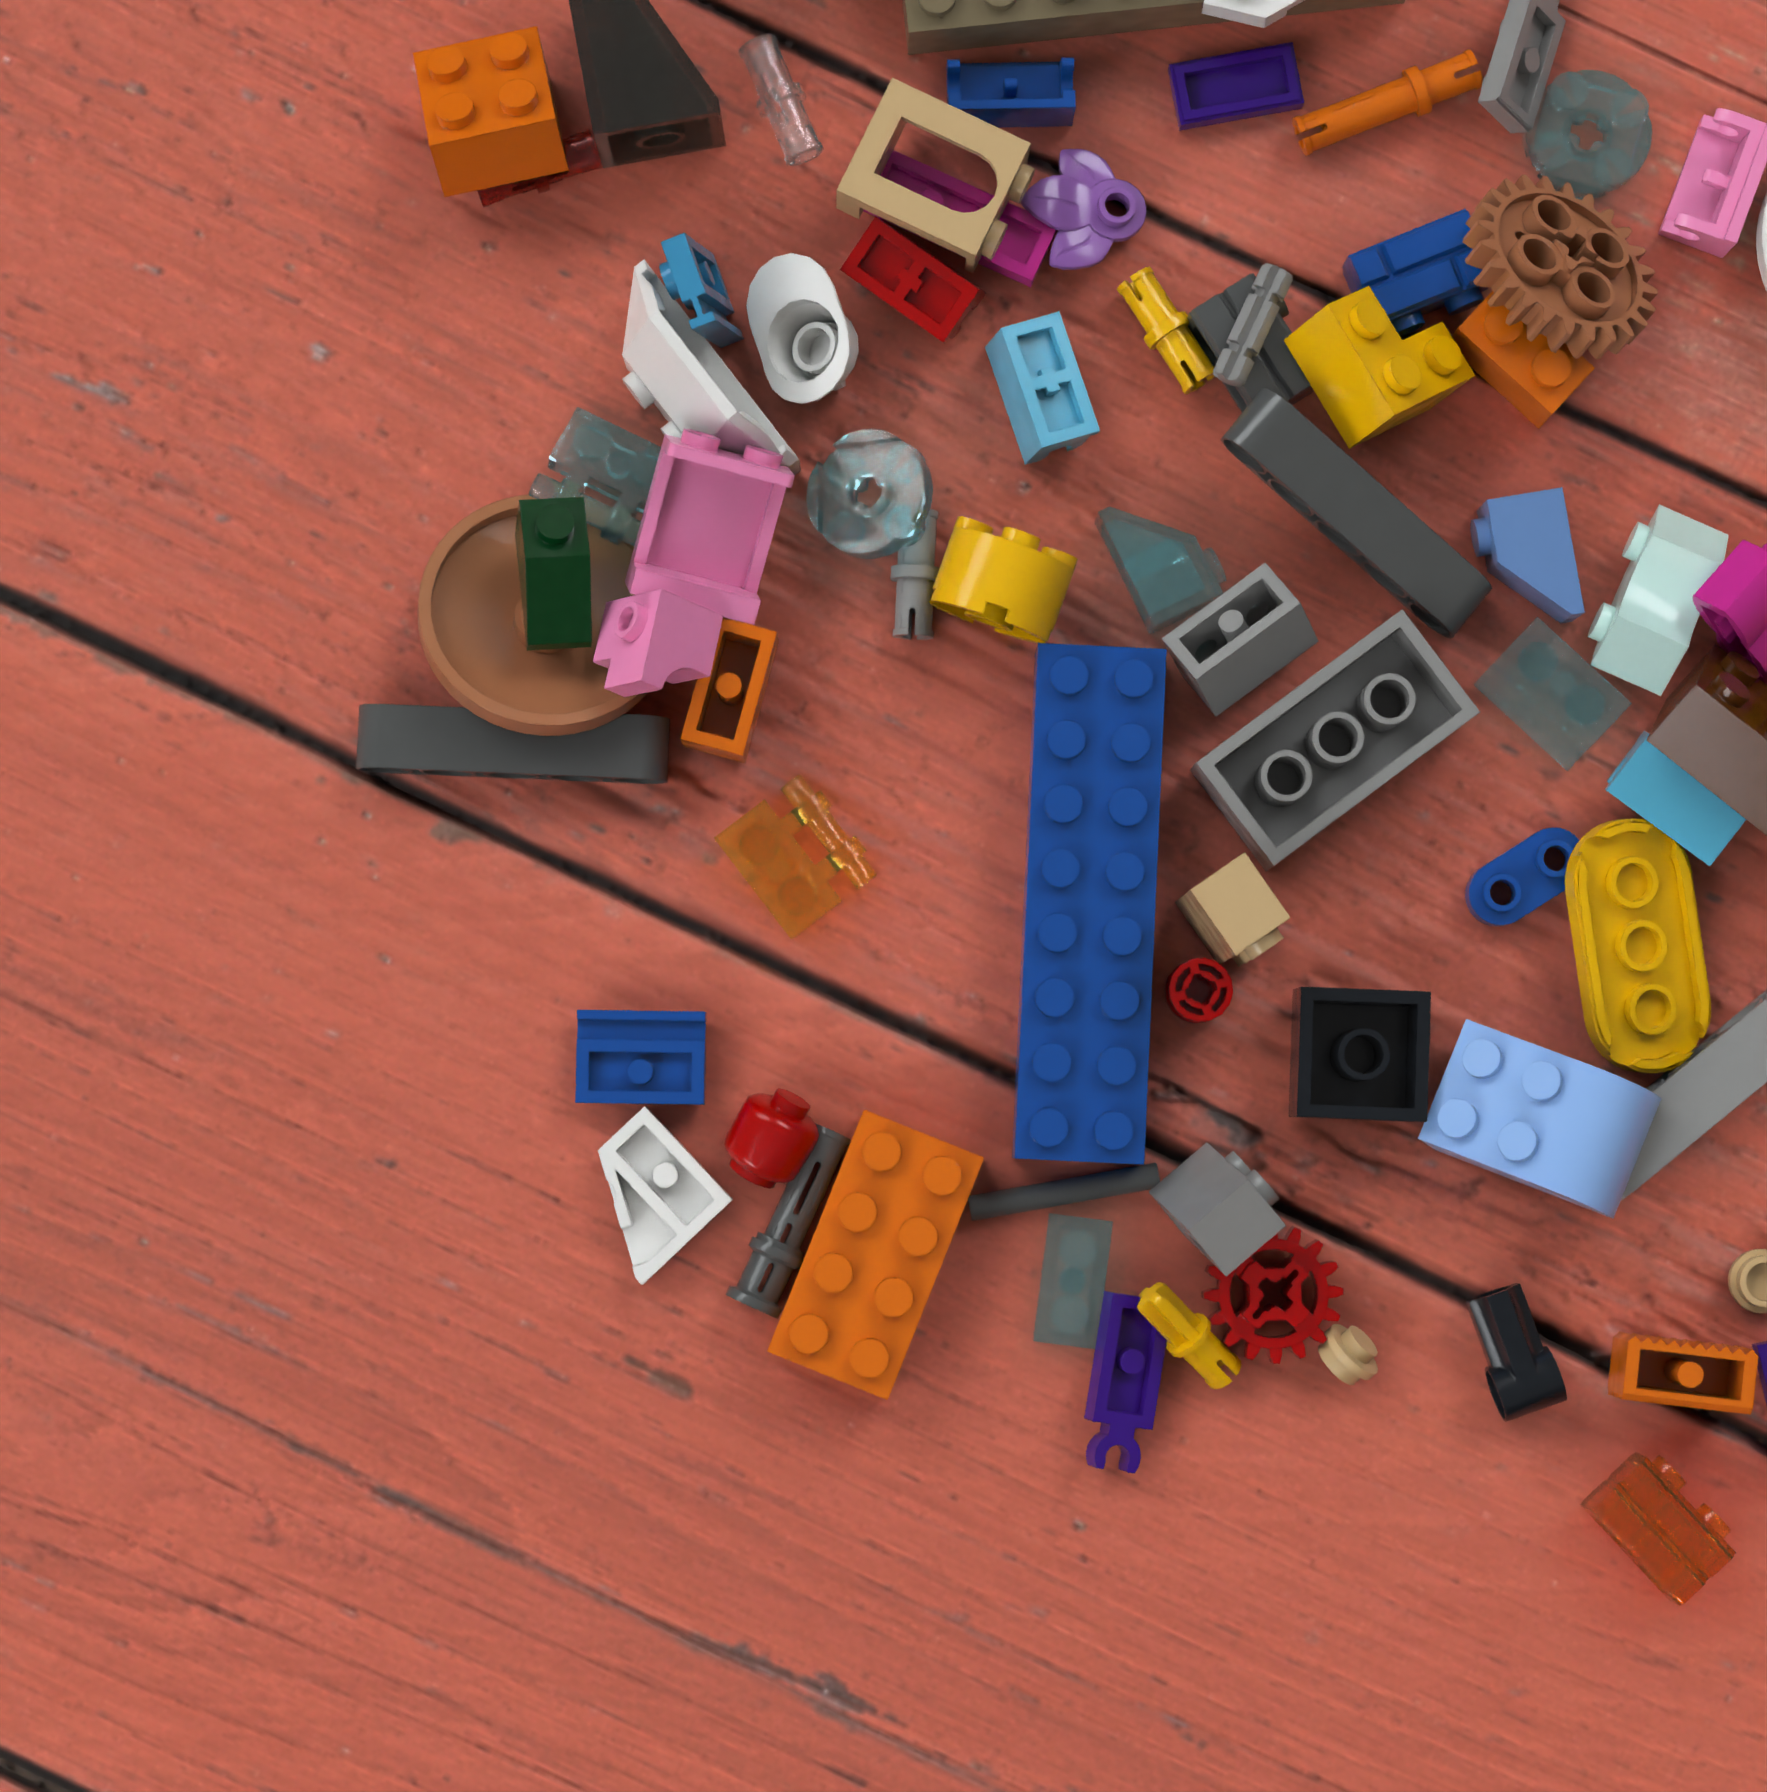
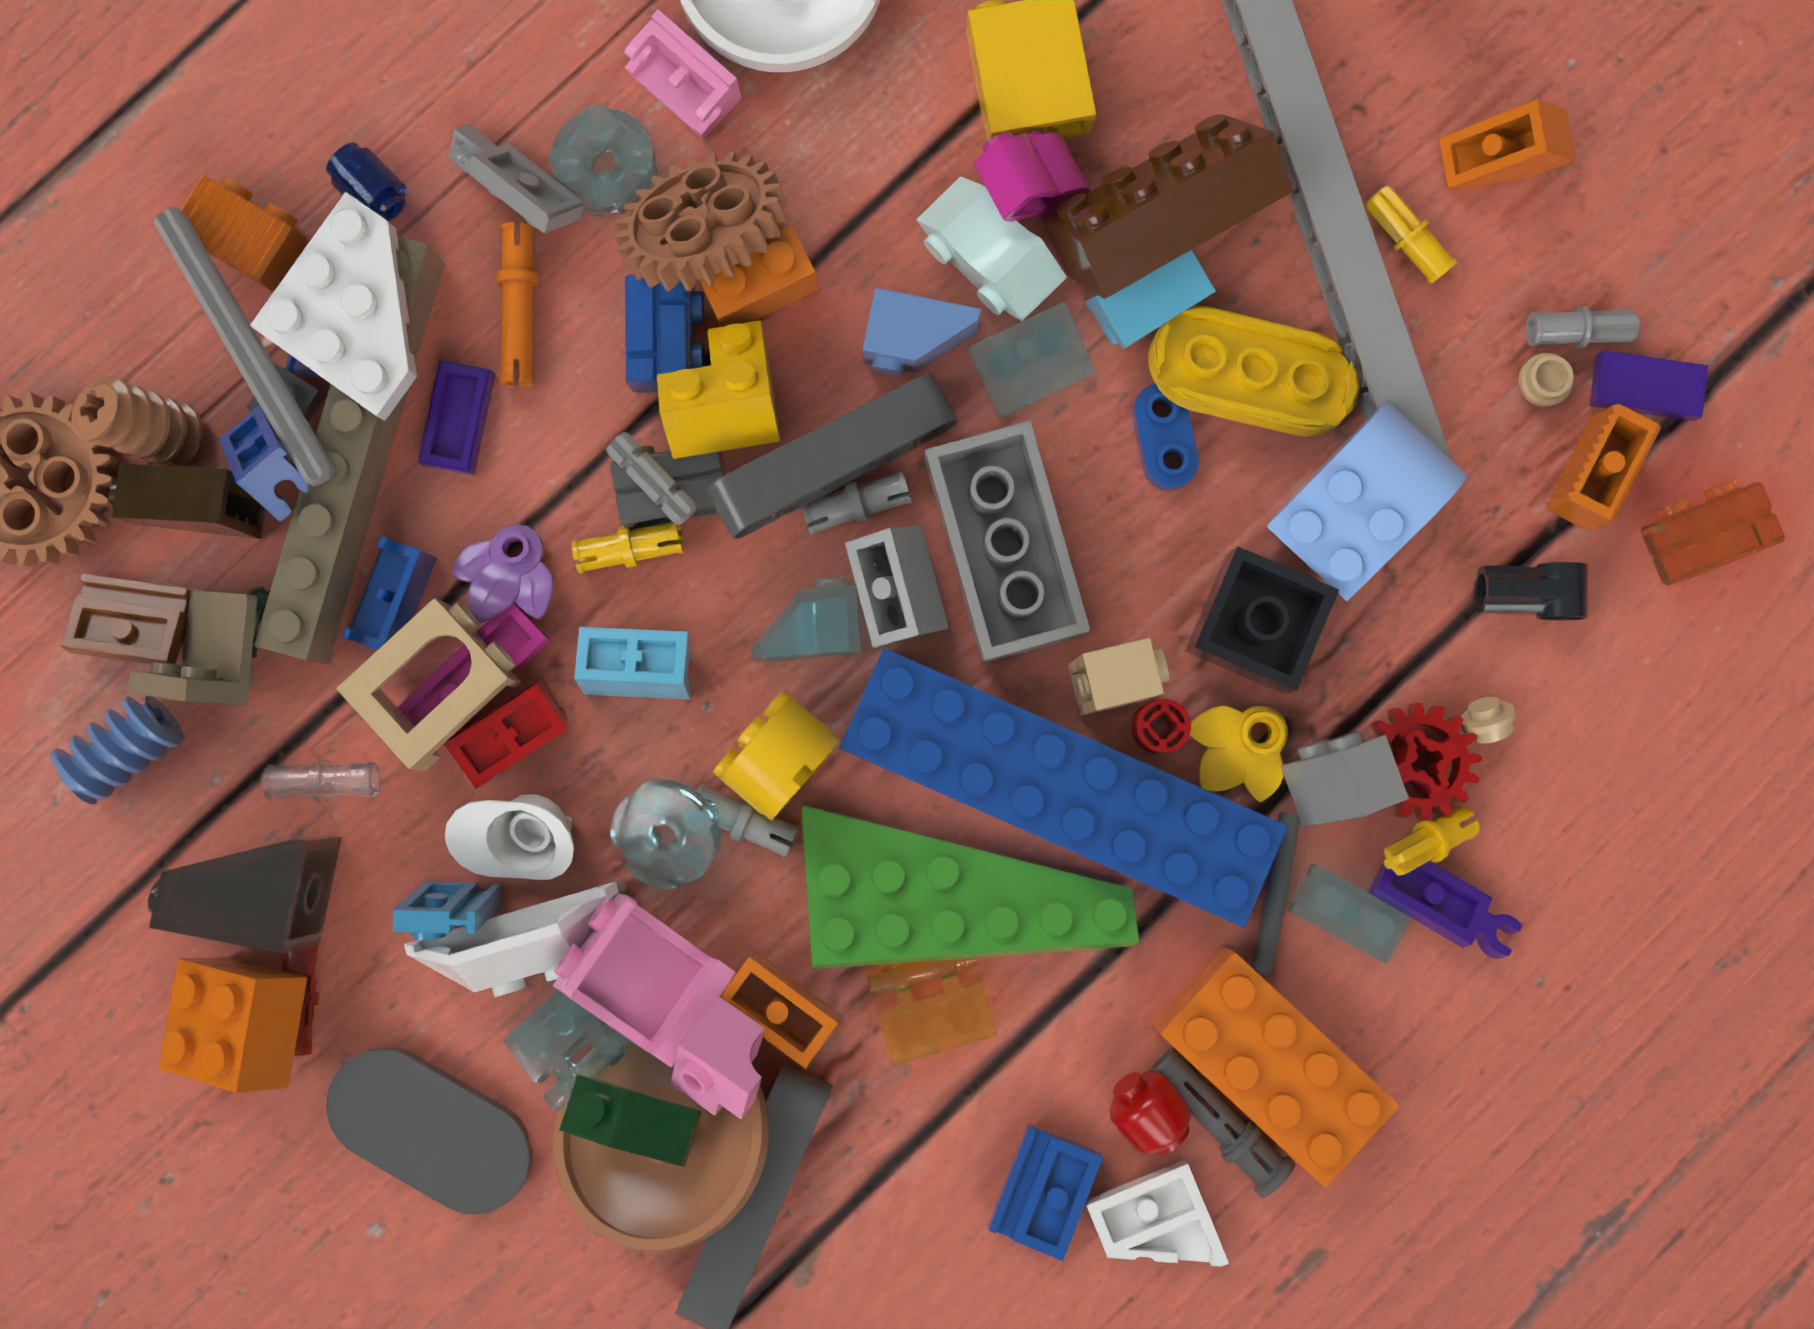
camera: 65 degrees left, 0 degrees up
none -> dark grey tile [326,1047,532,1214]
none -> light grey pin [801,470,913,535]
none -> bright green wing [801,805,1139,969]
none -> yellow plate [1189,706,1288,802]

